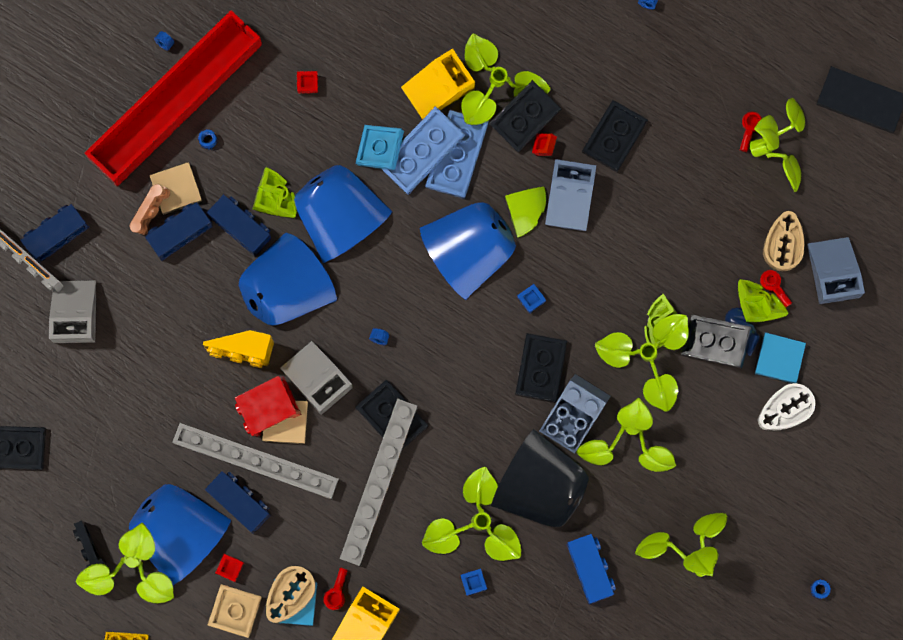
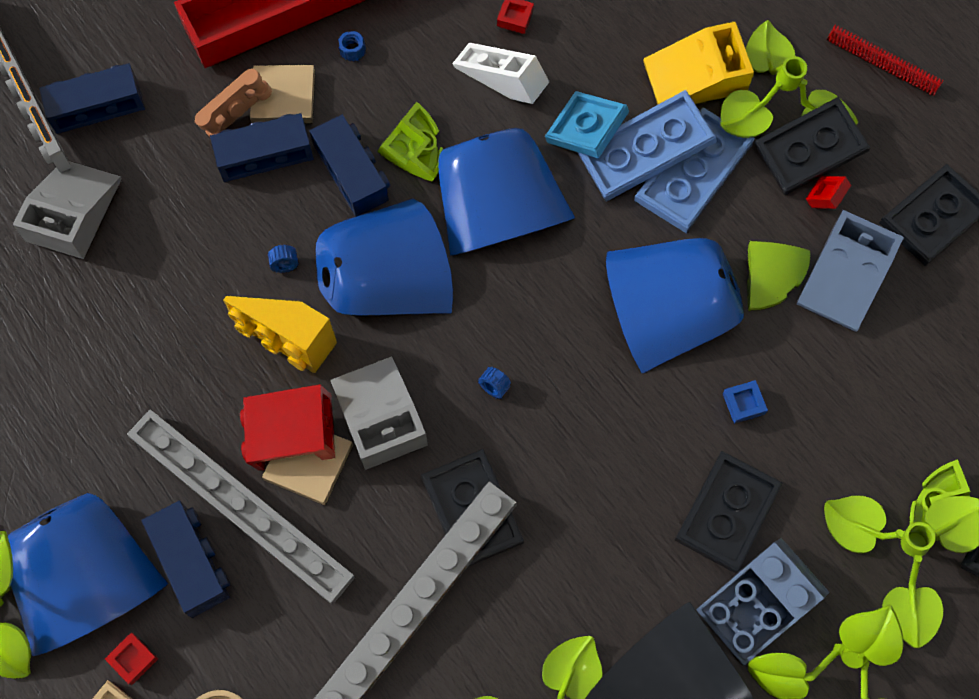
camera: 20 degrees right, 10 degrees down
none -> blue axle [268,245,298,273]
none -> white slope [452,43,549,104]
none -> red axle [827,24,943,96]

